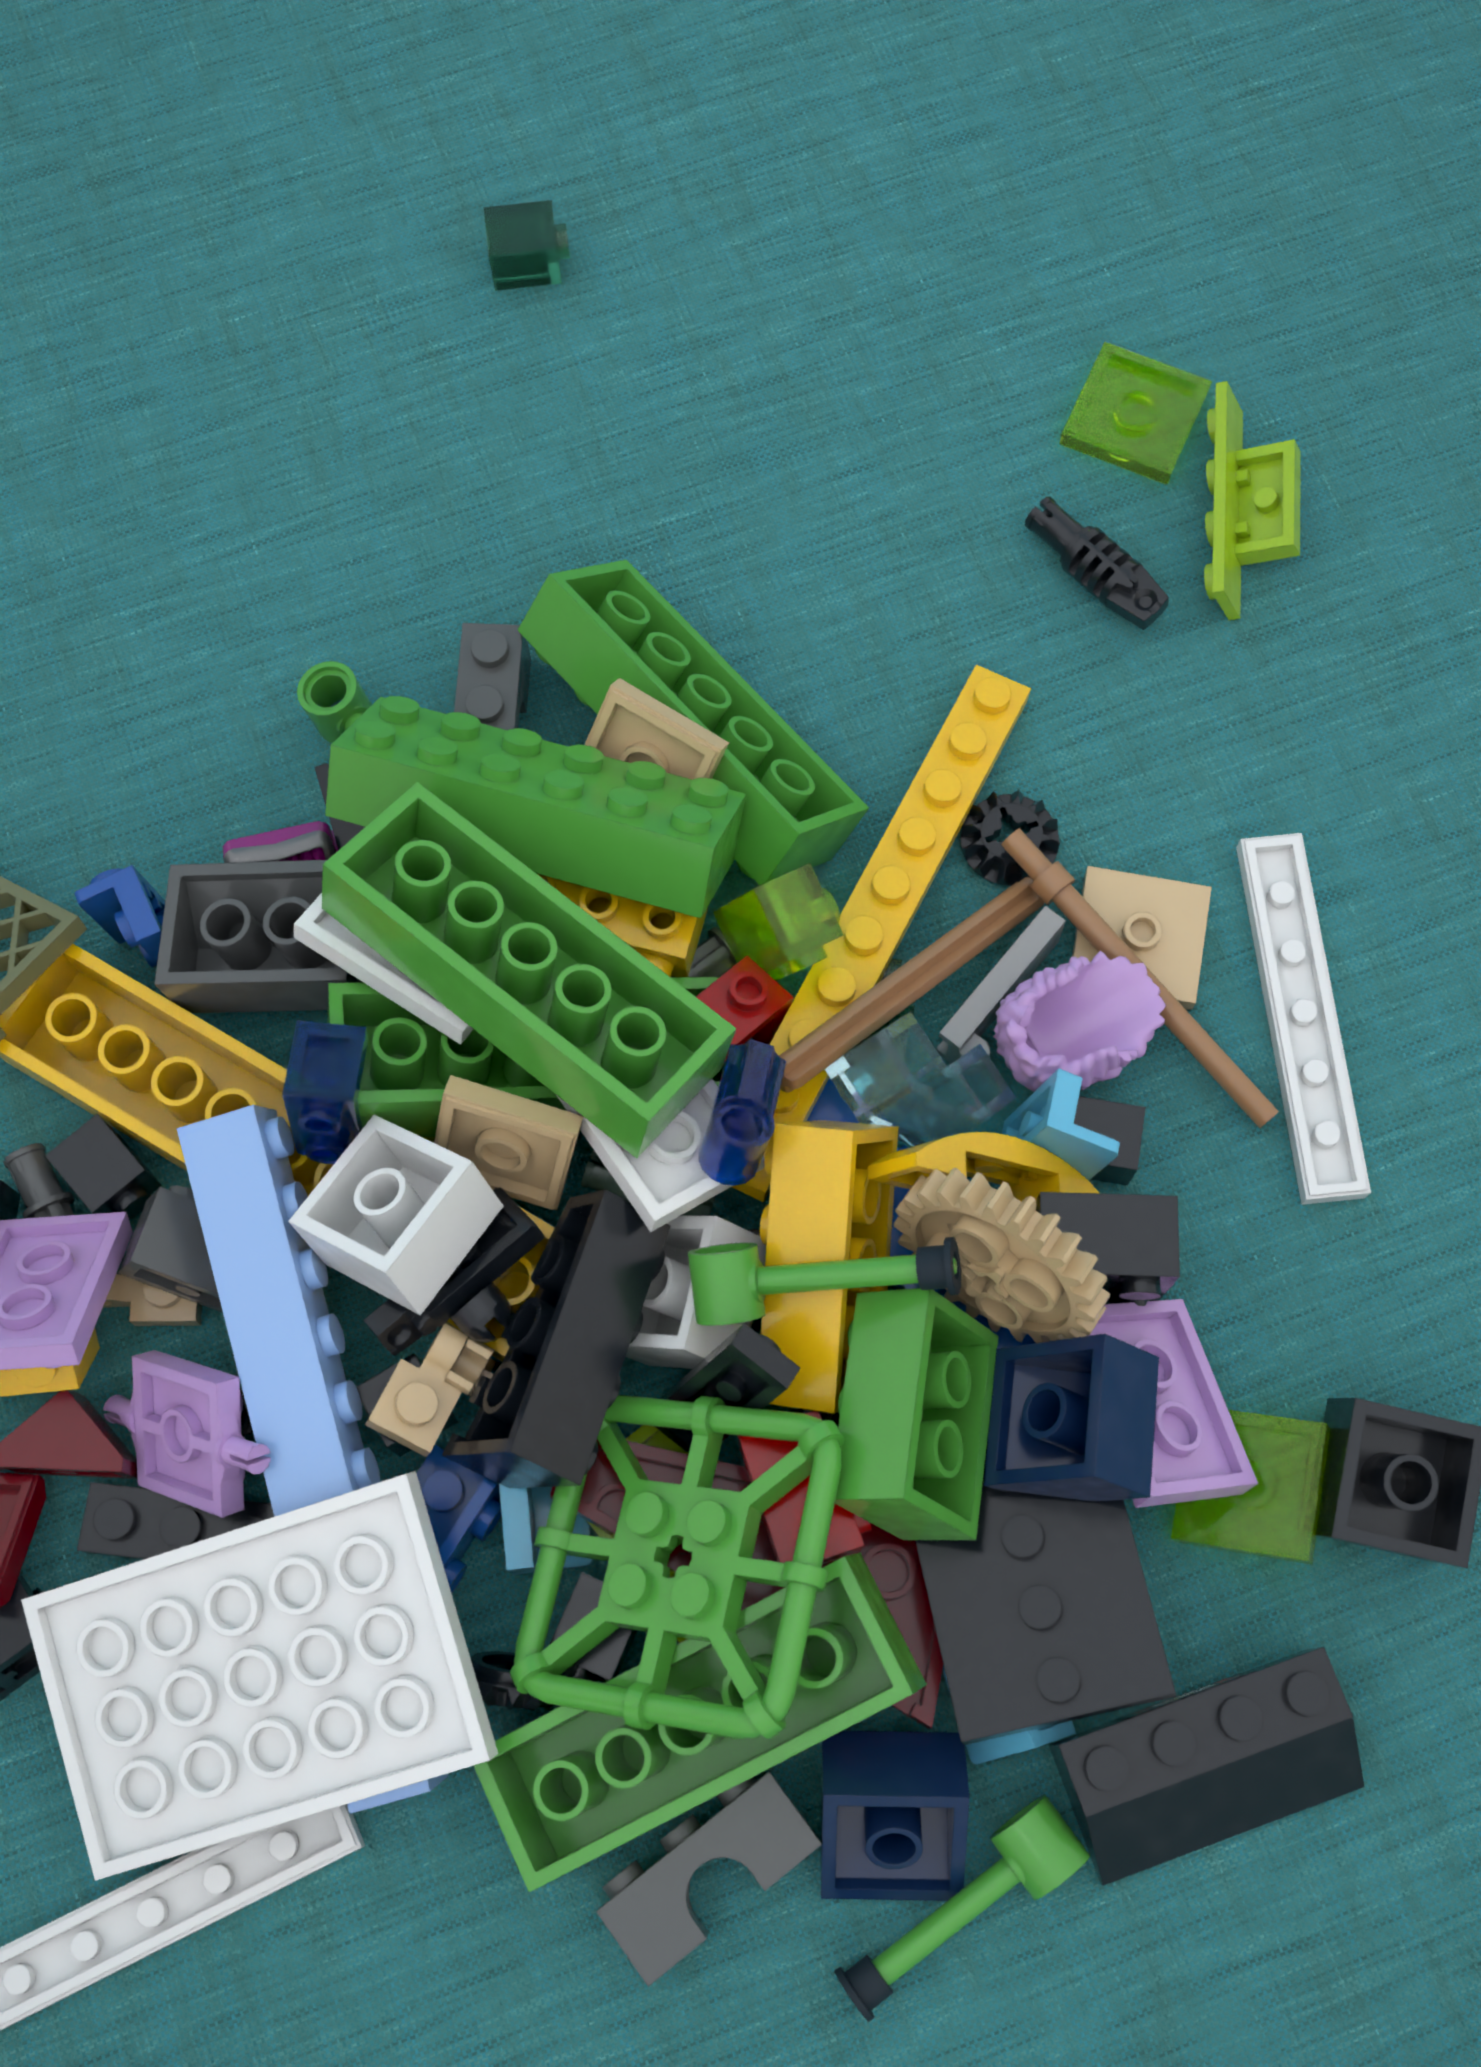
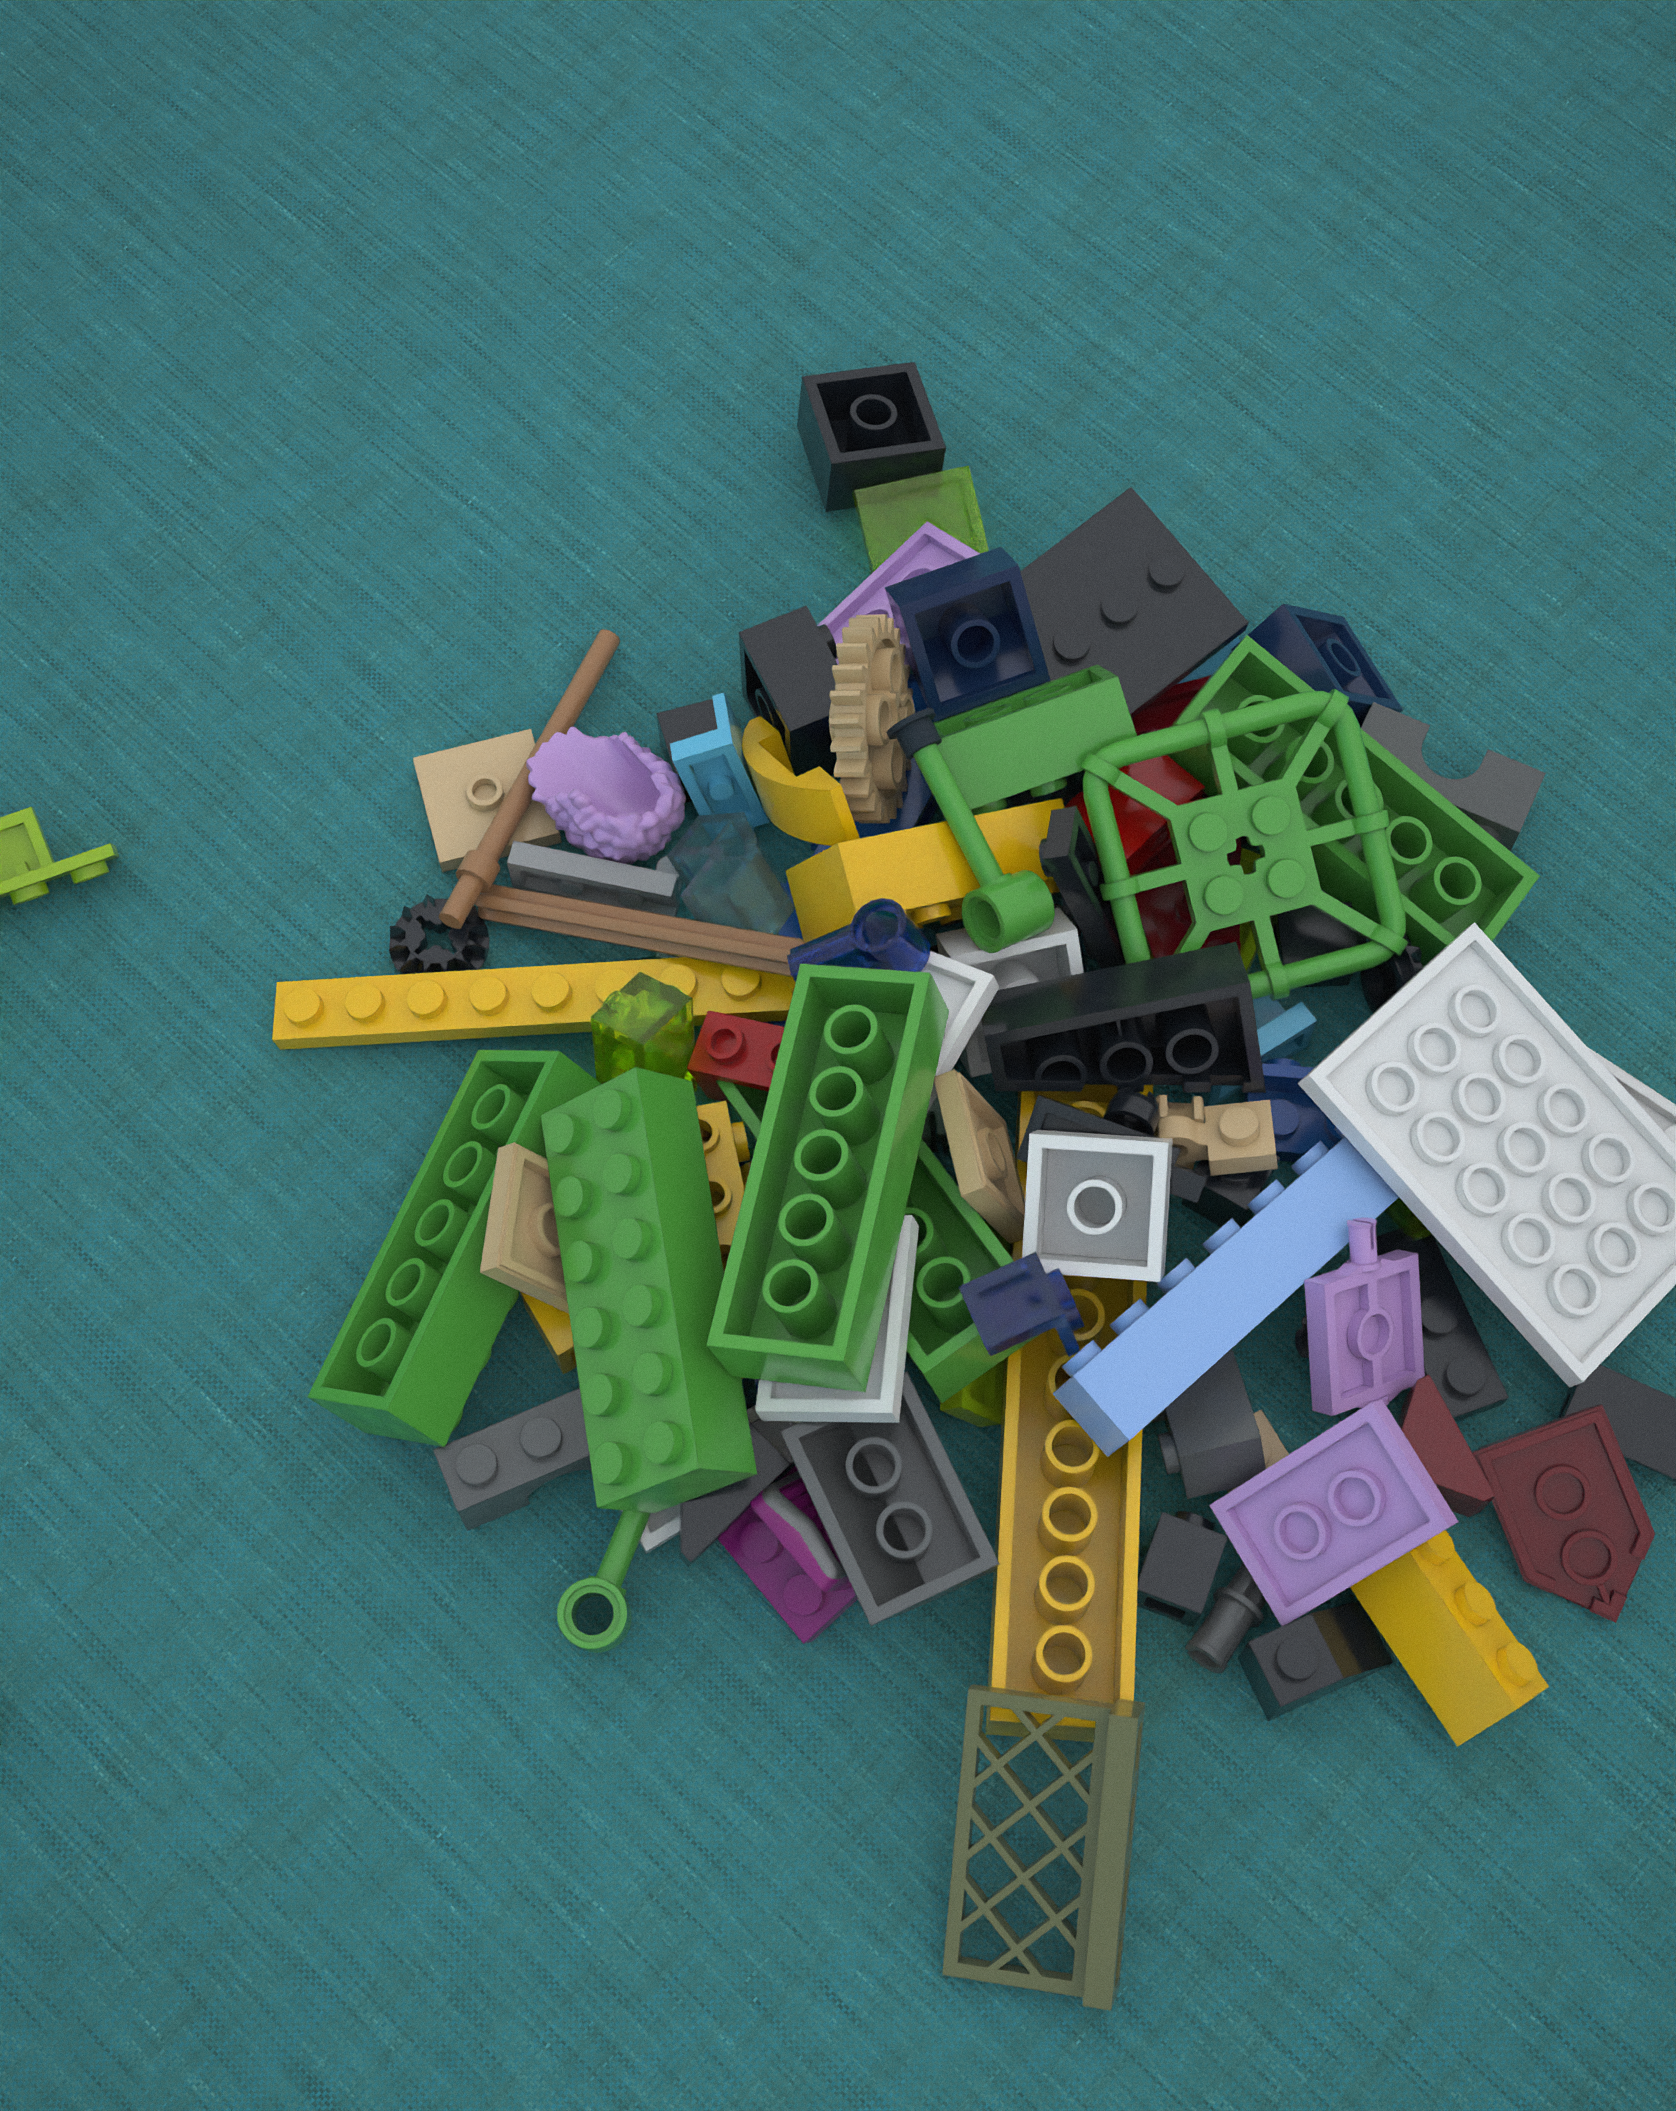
camera: 120 degrees left, 5 degrees down
blue bracket [74,865,165,968] -> none
bright green piece [834,1794,1090,2022] -> none
black hinge [1025,496,1169,630] -> none
black slope [1049,1647,1364,1886] -> none
white tile [1236,833,1371,1205] -> none

